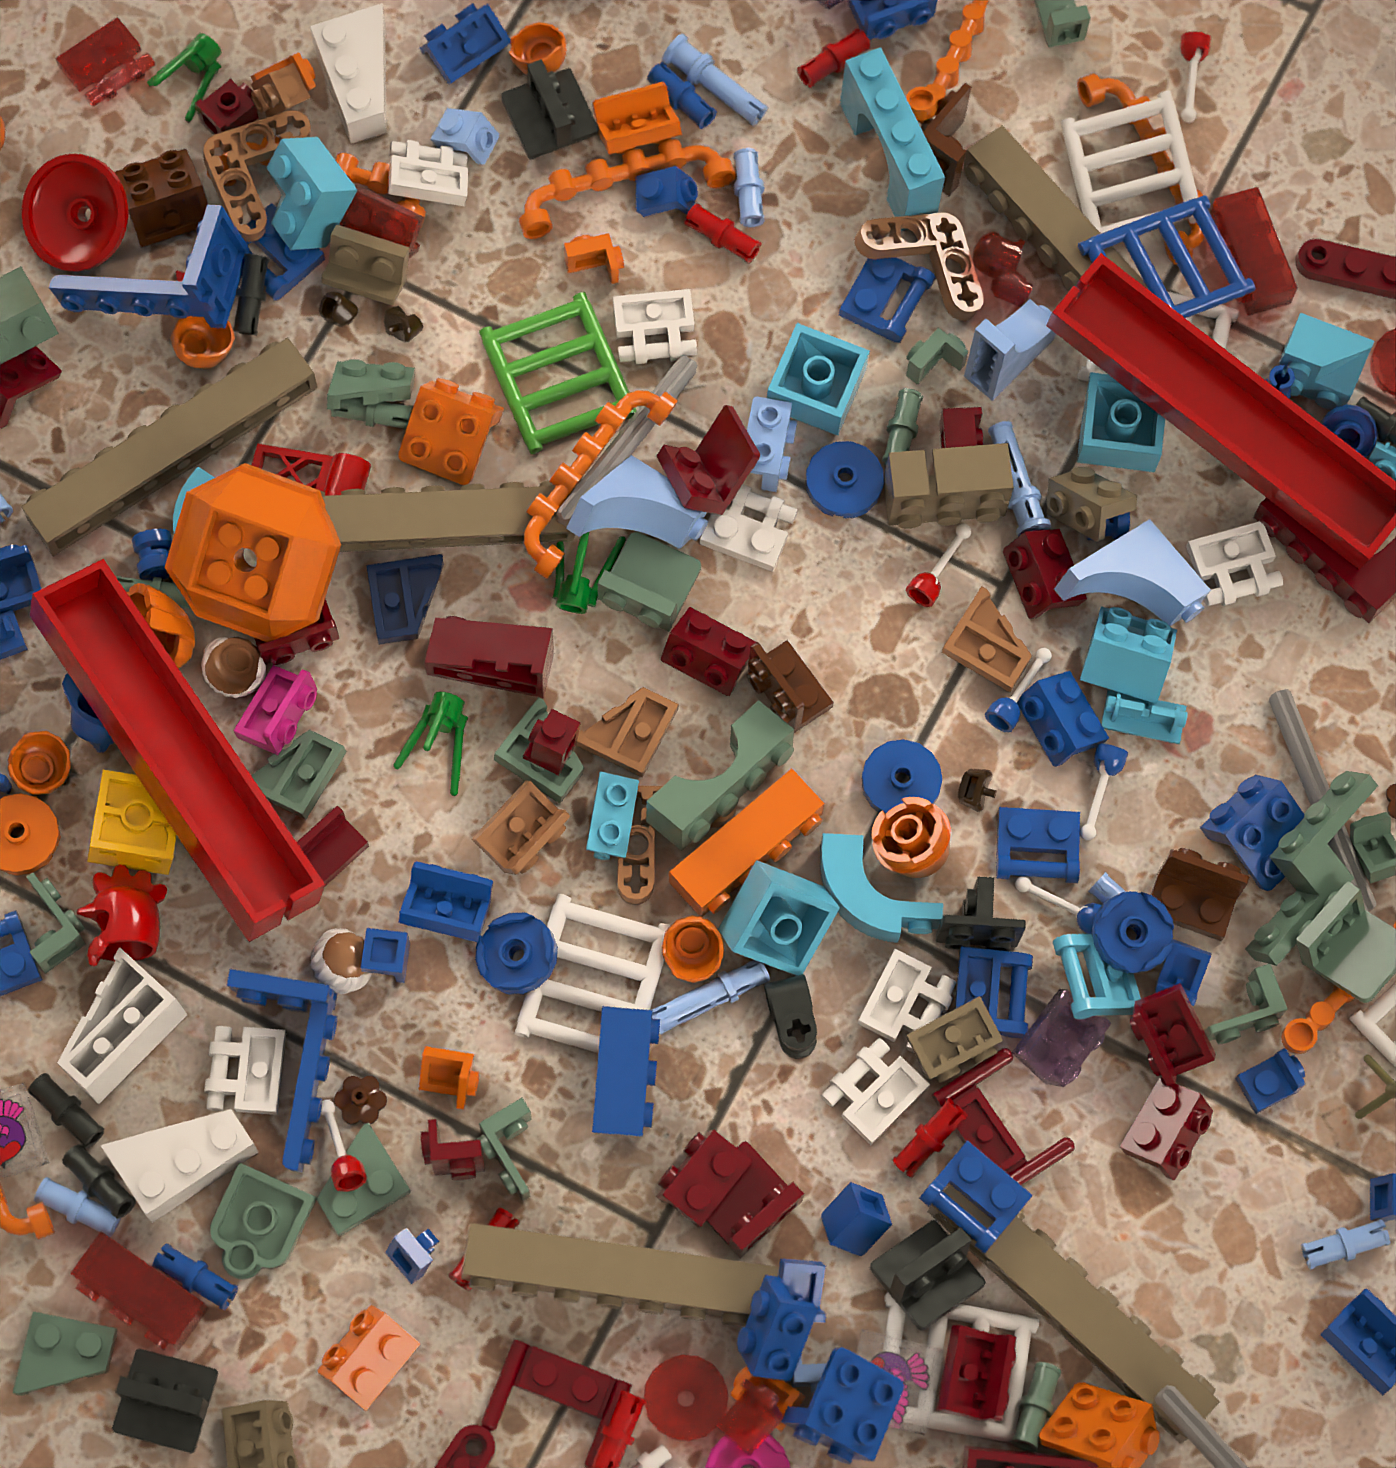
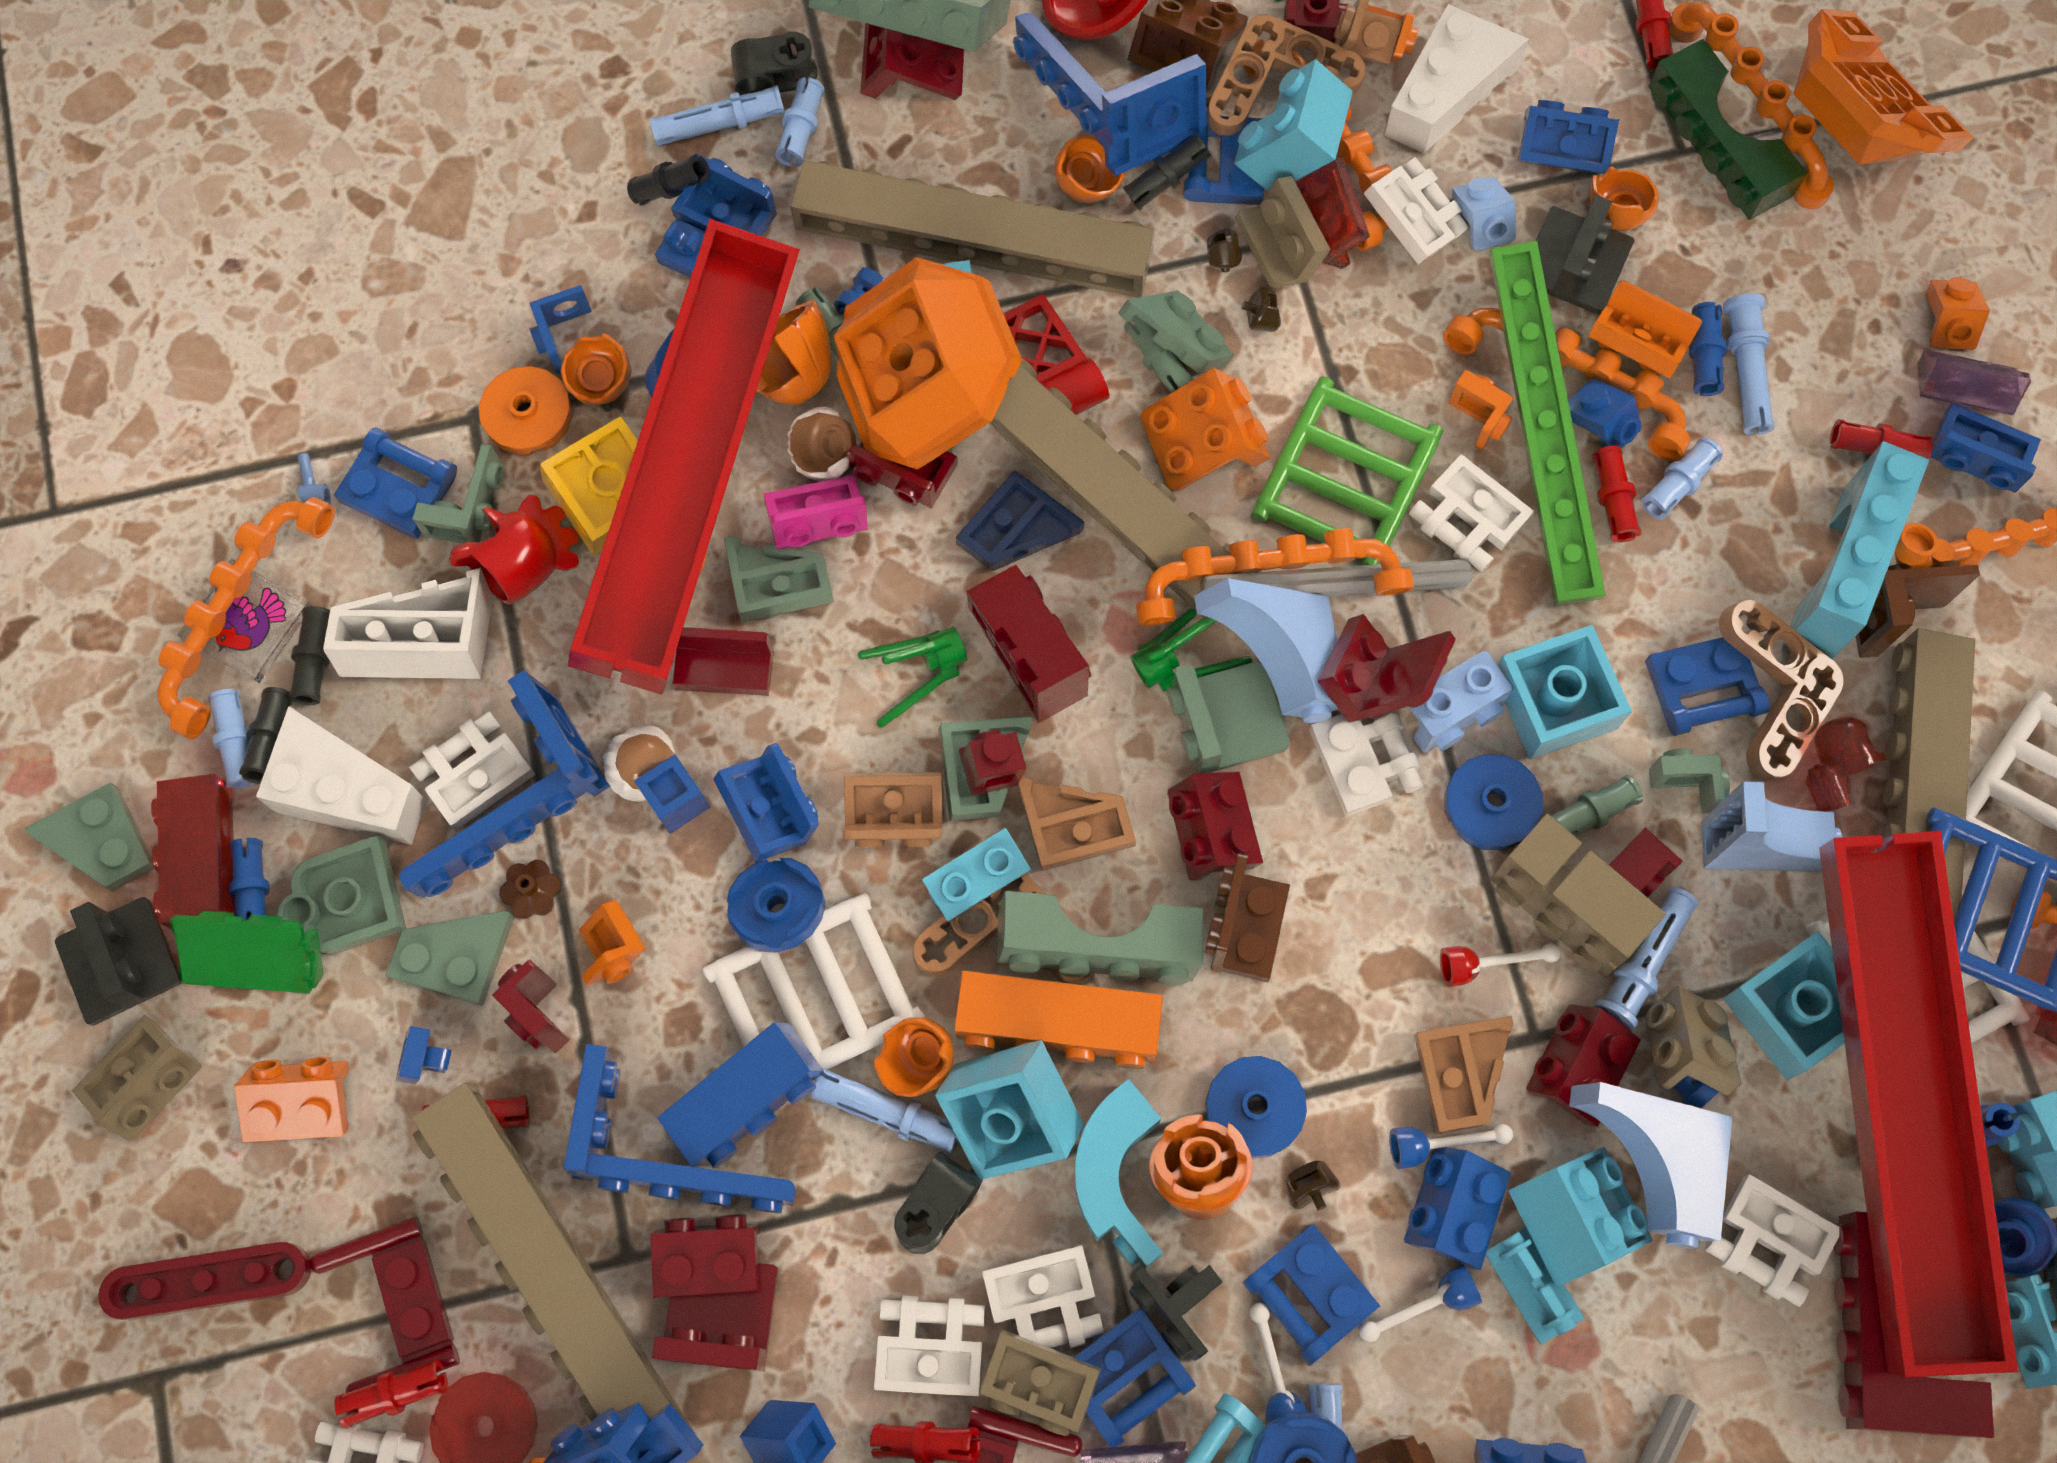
camera: 55 degrees right, 0 degrees up
red hinge [321,1100,367,1192] -> none
sand green bracket [477,1098,532,1201] -> none
none -> green piece [170,911,324,994]
none -> blue bracket [563,1044,795,1213]
none -> bright green plate [1489,241,1606,606]

